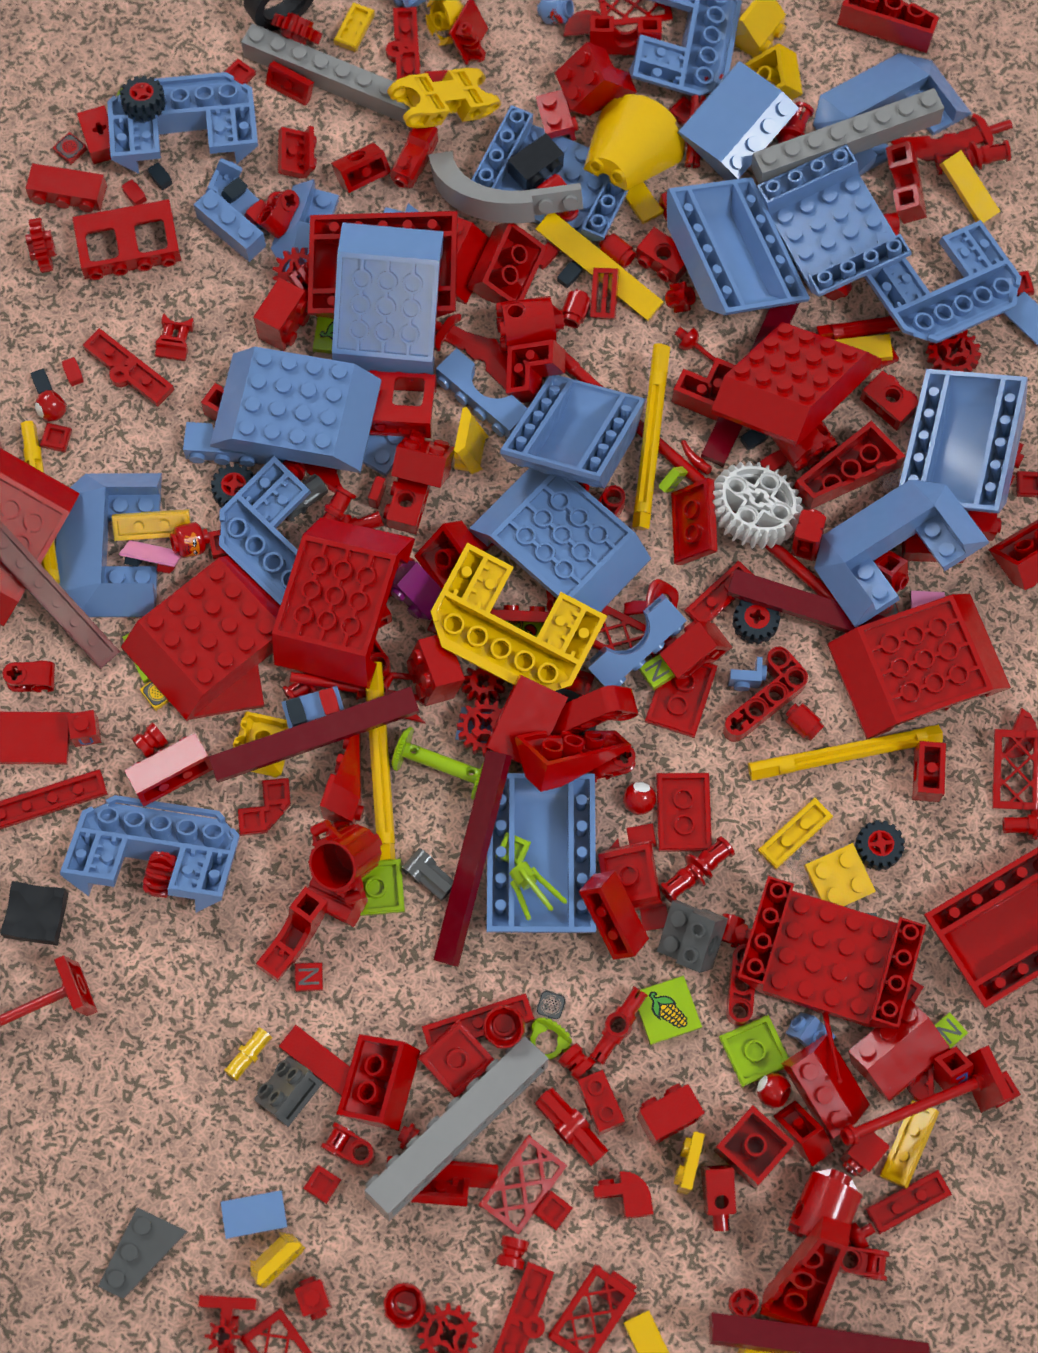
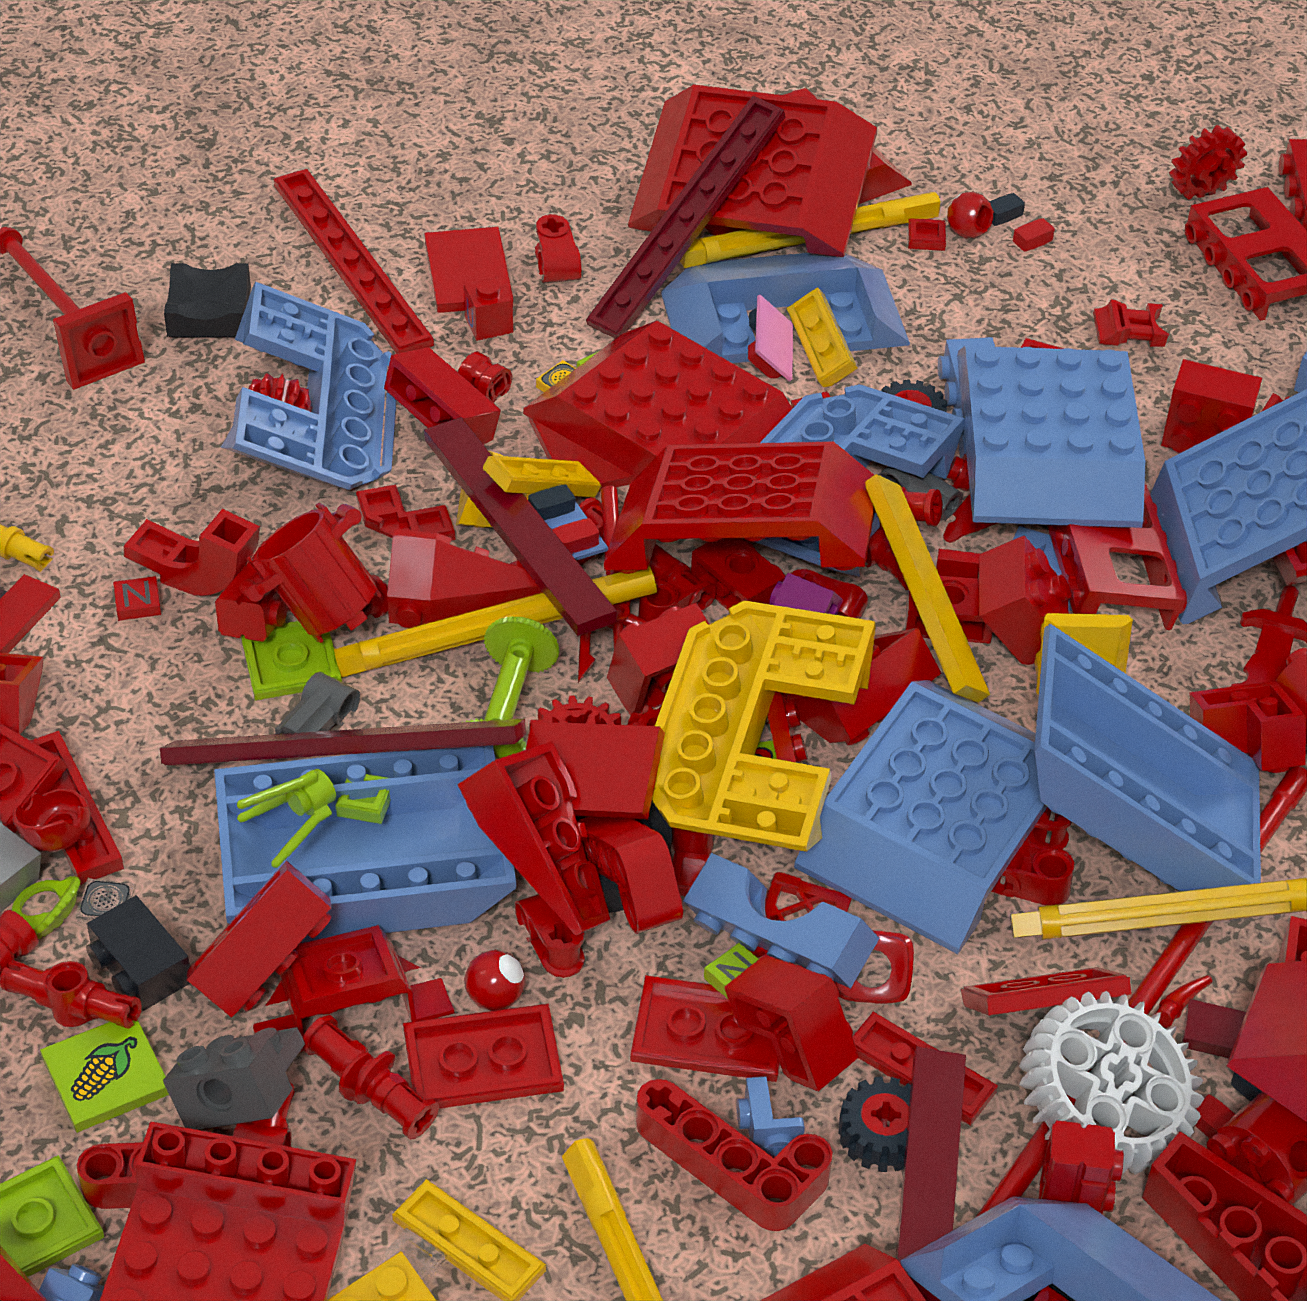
camera: 80 degrees right, 25 degrees down
red hinge [82,328,175,407] -> none
red head [170,522,210,558] -> none
medium blue arch [436,348,528,438] -> none
lime tile [659,466,688,493] -> none
red brick [785,703,824,741] -> none
none -> black brick [86,895,191,1011]
none -> yellow tile [483,455,601,497]
none -> yellow tile [865,474,990,703]

